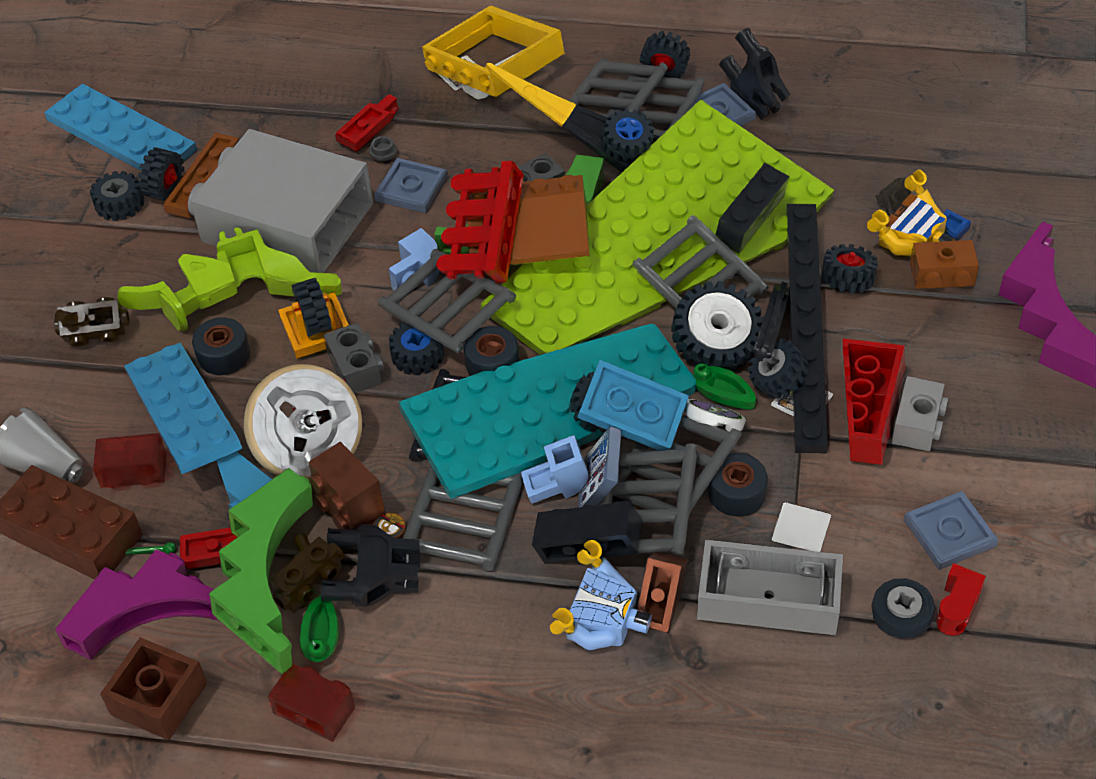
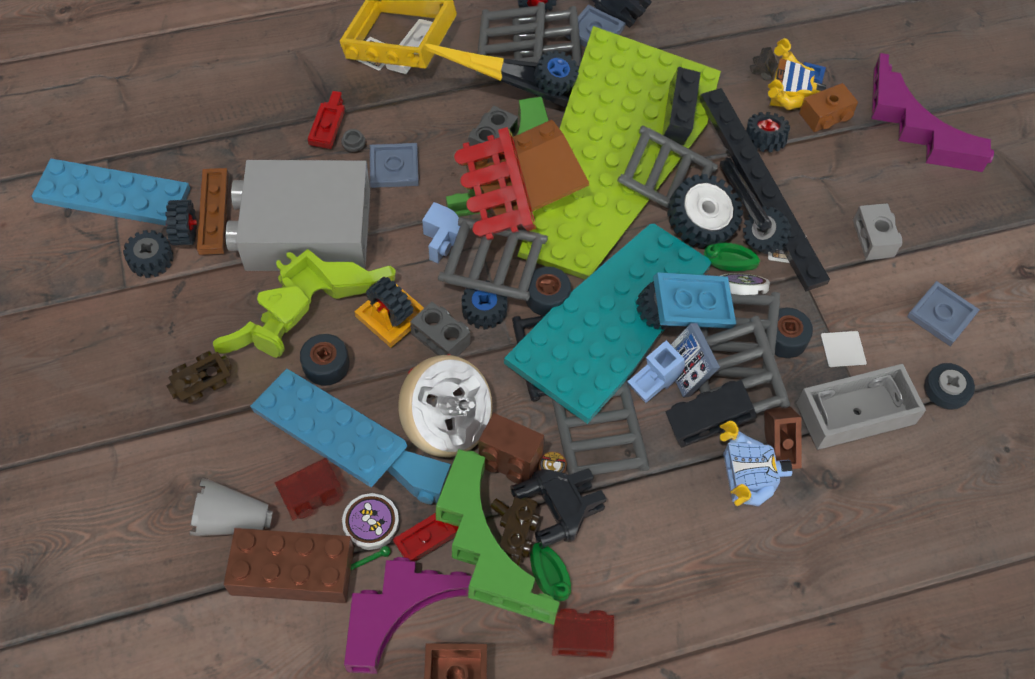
camera: 30 degrees left, 10 degrees up
red wedge [842,338,905,465] -> none
red leg [936,563,986,636] -> none
none -> tile [342,493,399,550]

